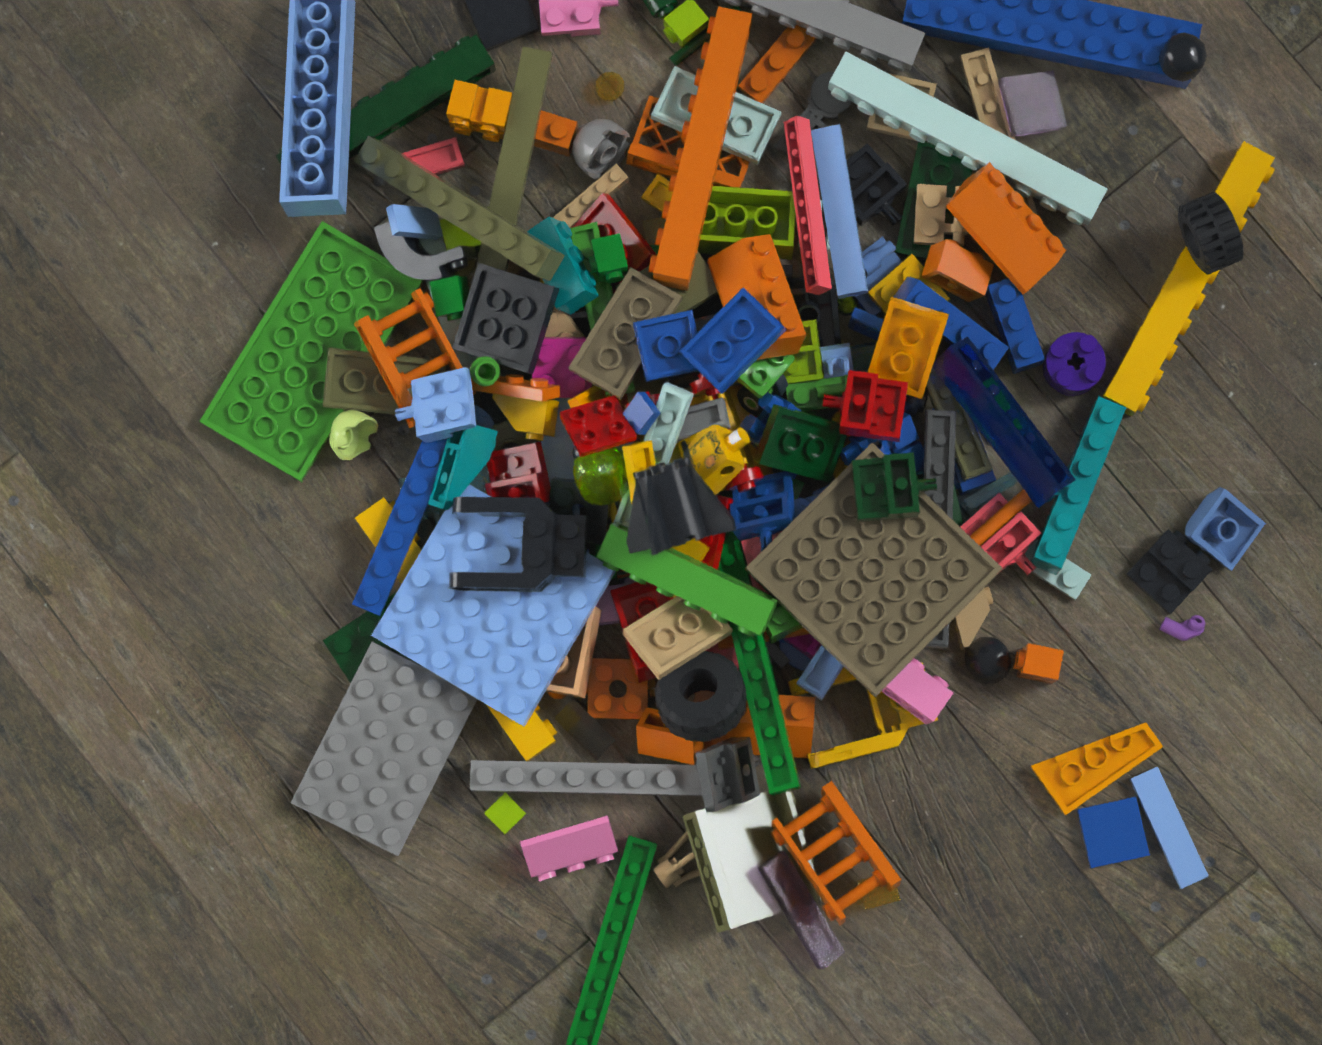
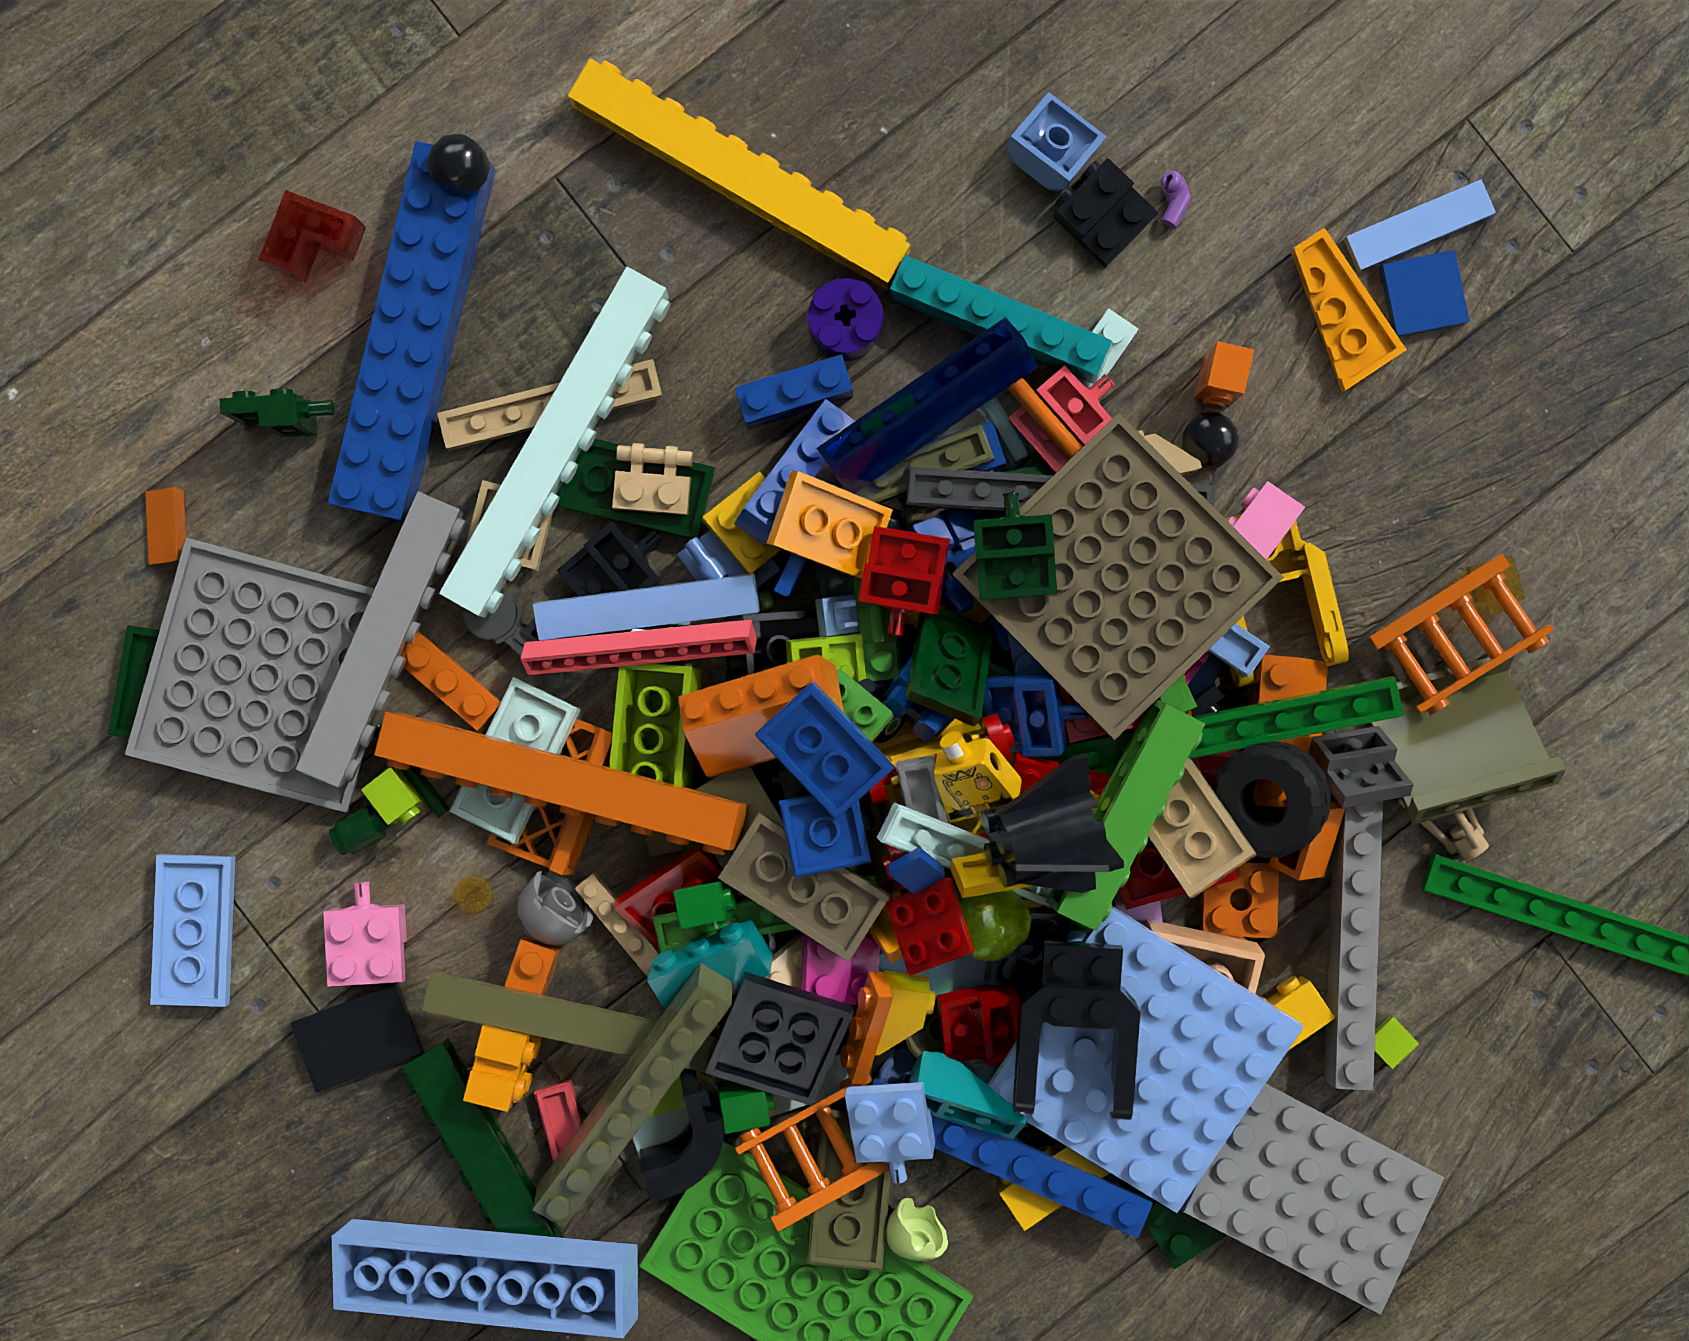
camera: 90 degrees left, 5 degrees up
light blue tile [386,204,443,240] -> none
bright green plate [470,356,500,386] -> none
bright pink slope [520,816,619,881] -> none
yellow tile [641,174,673,213] -> none
plate [757,851,845,969] -> none
orange brick [921,239,994,302] -> none
orange slope [946,162,1066,295] -> none
clear purple tile [998,71,1067,137] -> none
black tyre [1178,192,1244,274] -> none

